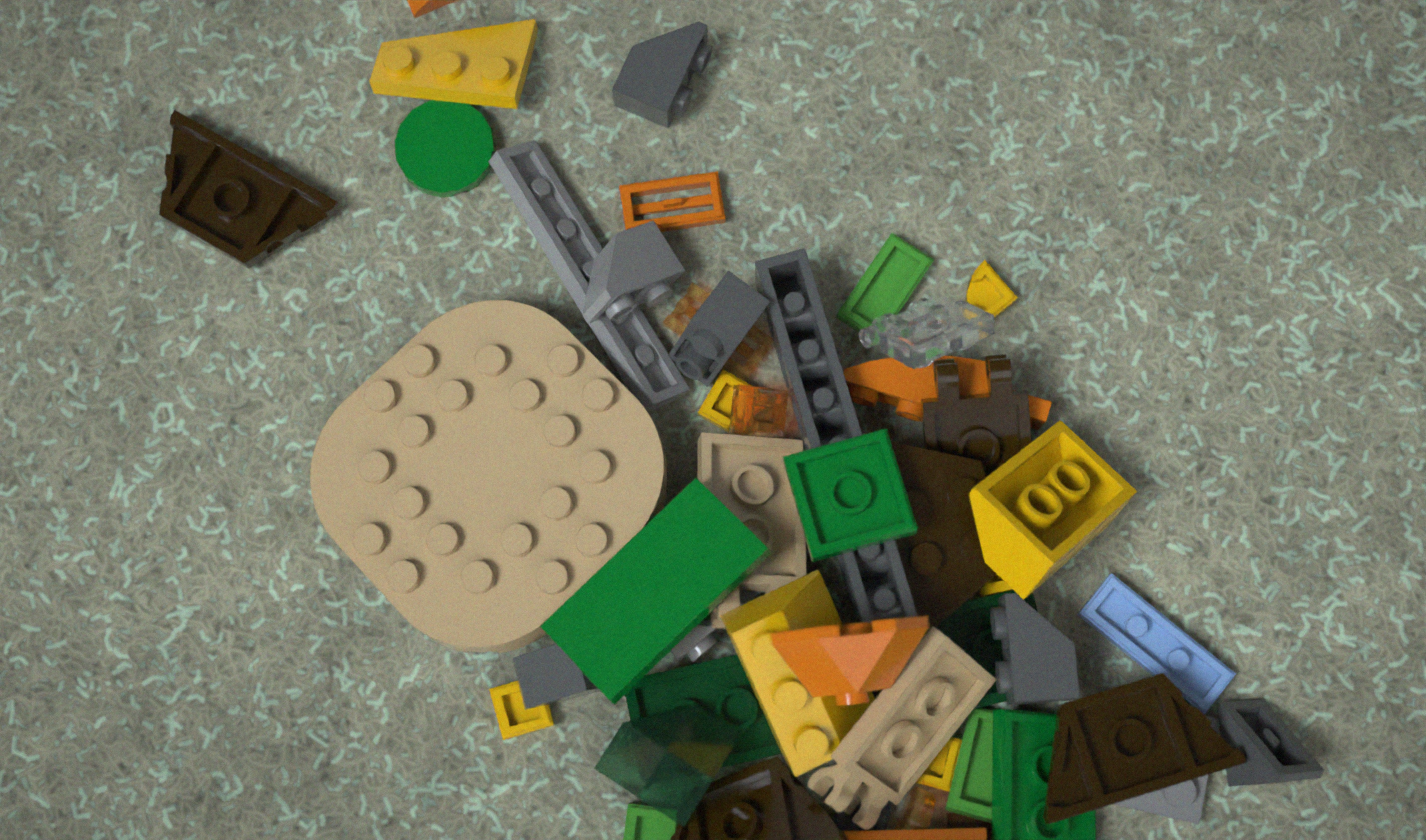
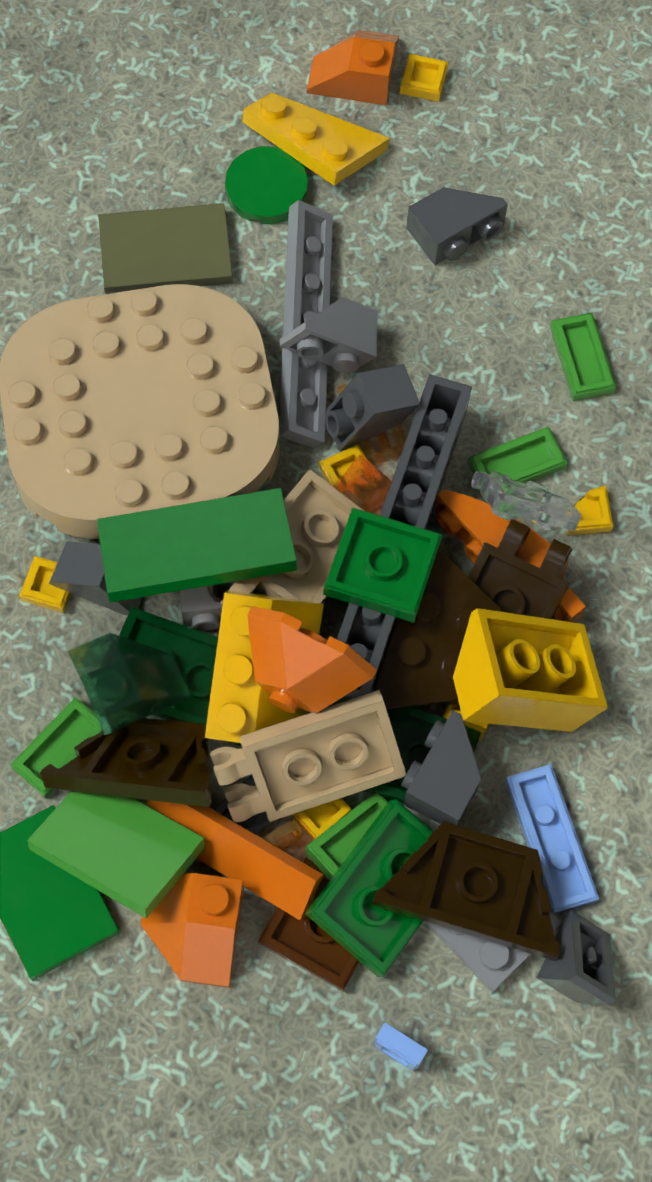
camera: 30 degrees right, 10 degrees down
dark brown wing [159,110,341,269] -> none
orange tile [619,171,725,232] -> none
none -> olive tile [98,203,233,294]
none -> bright green tile [550,312,616,401]

